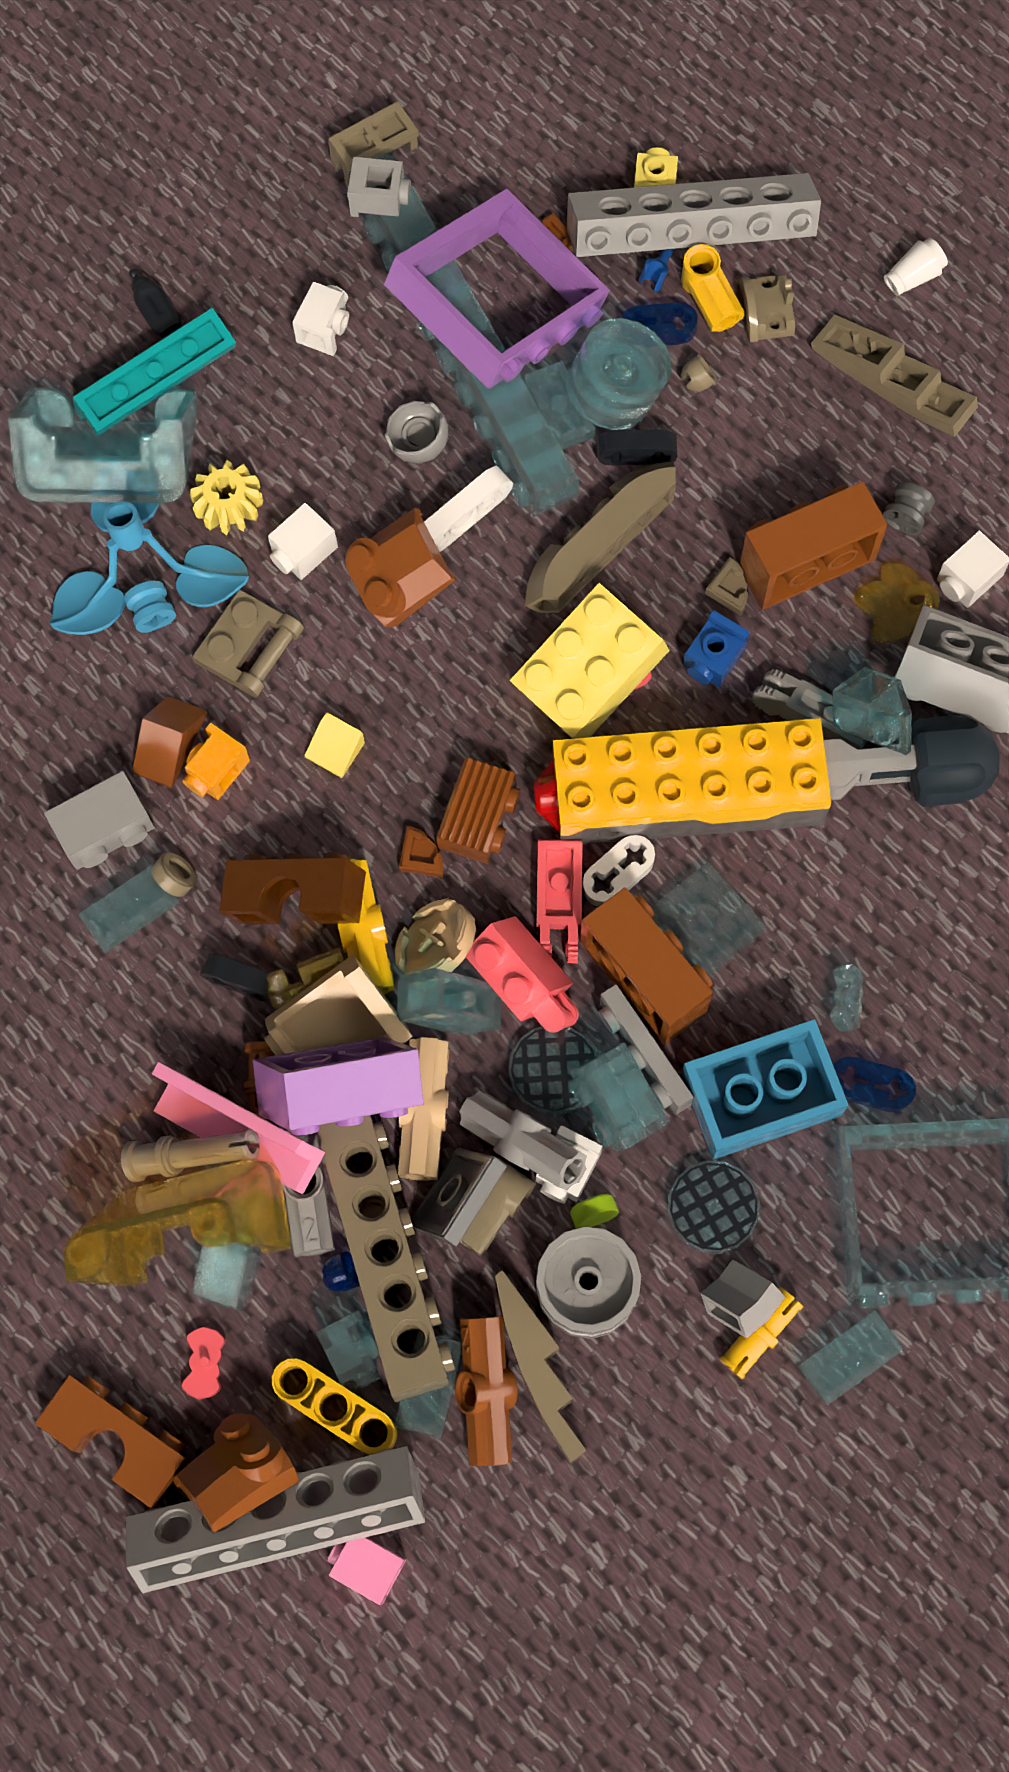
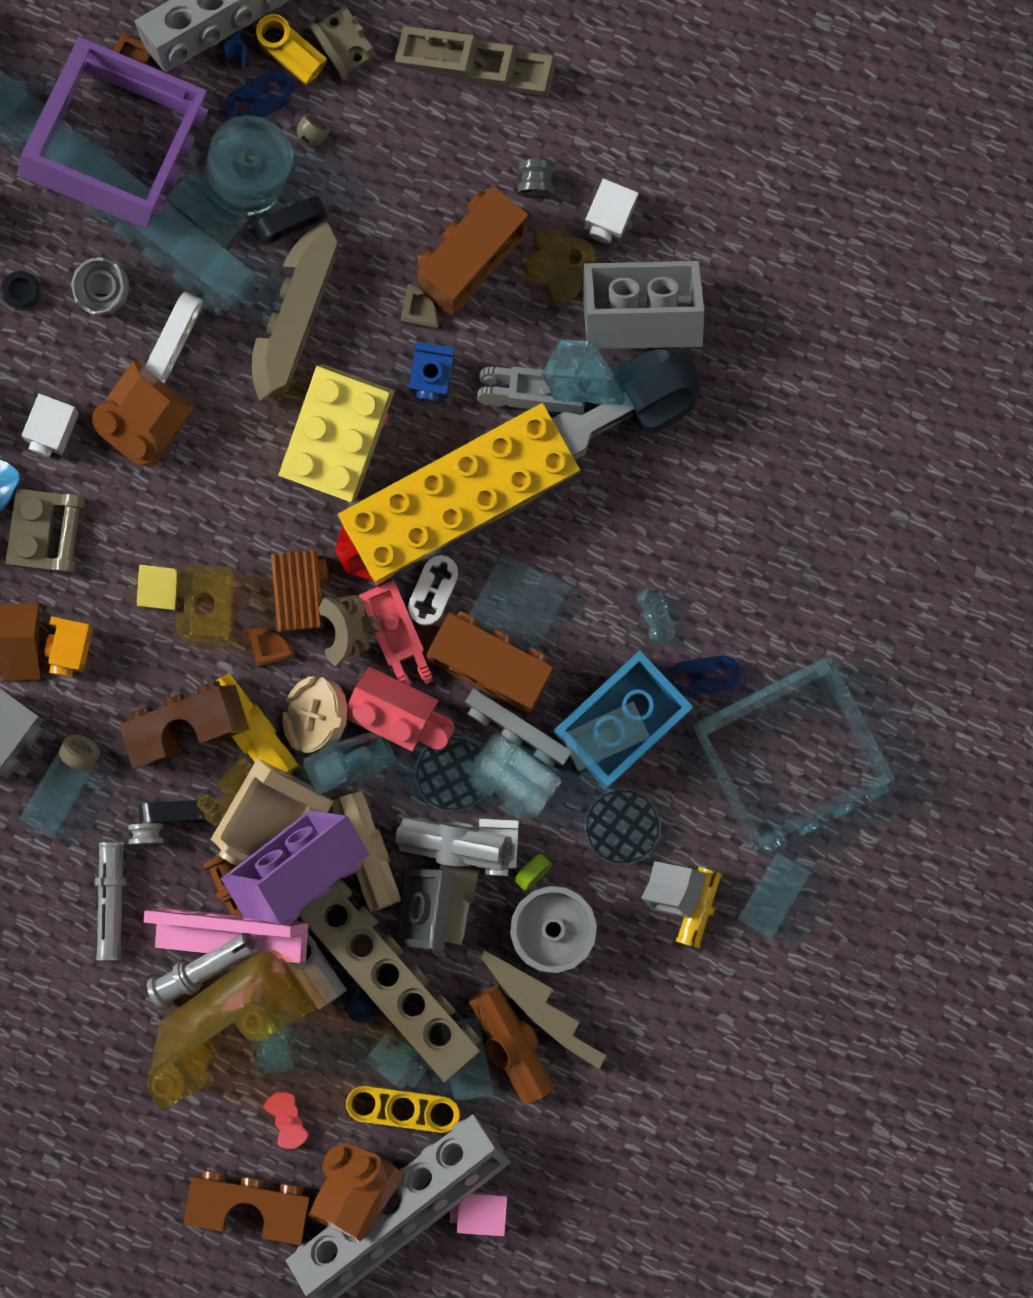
camera: 30 degrees left, 10 degrees up
none -> black tile [1,271,41,310]
none -> light grey pin [95,842,126,960]
none -> light grey bush [128,823,164,845]
none -> clear yellow brick [175,564,235,648]
none -> dark tan piece [319,595,382,666]
none -> clear light blue plate [562,702,650,771]

